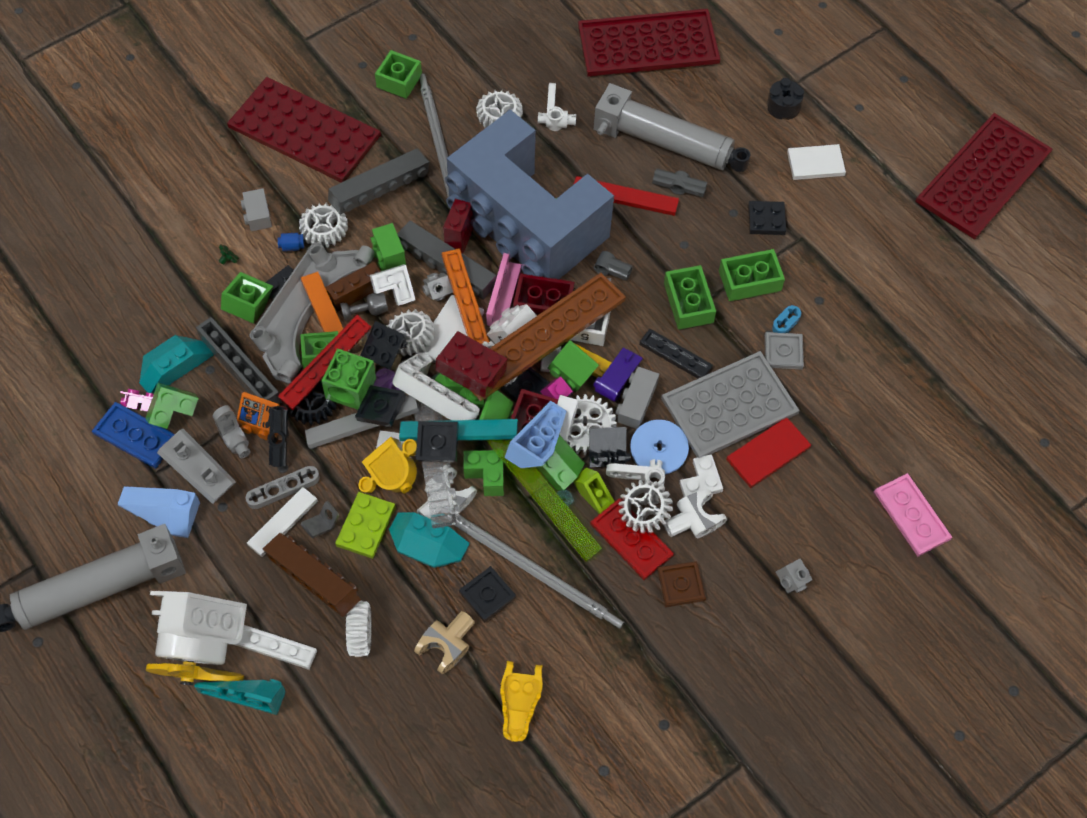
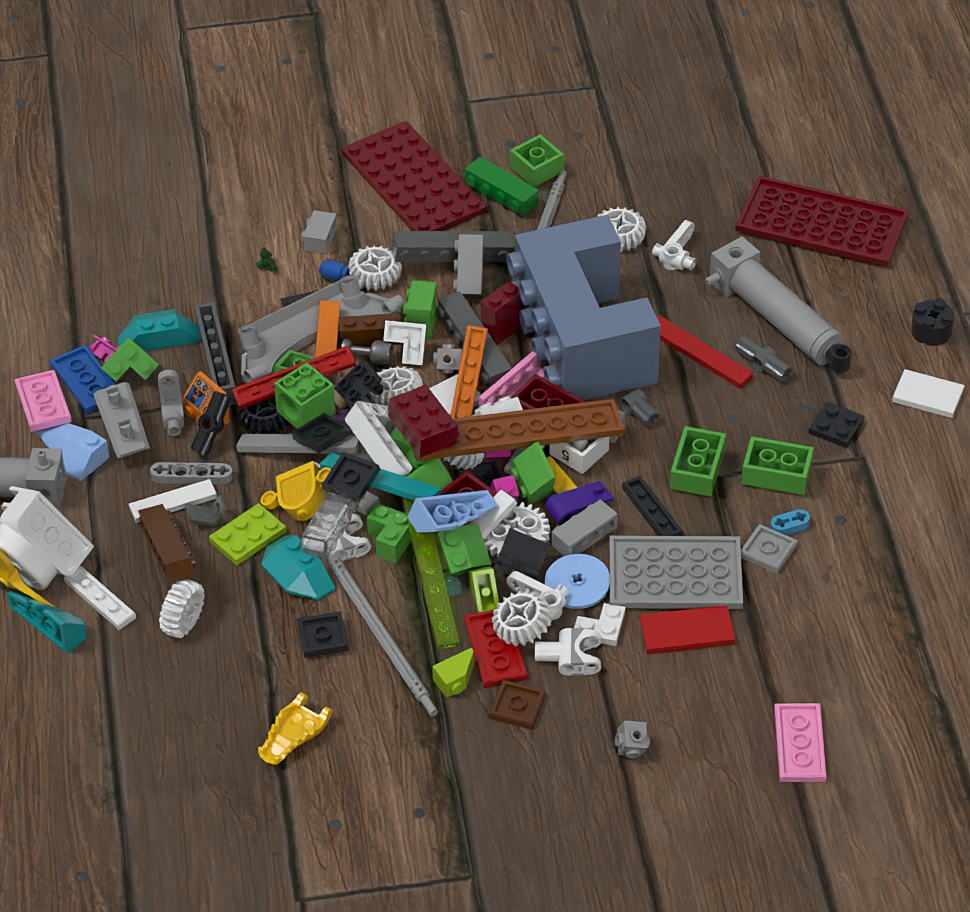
camera: 30 degrees right, 15 degrees down
bright green slope [221,272,273,324] -> none
tan connector [414,611,475,674] -> none
none -> bright pink tile [14,370,72,432]
none -> lime slope [432,648,474,698]
none -> light grey brick [453,234,484,298]
none -> green brick [465,157,539,216]

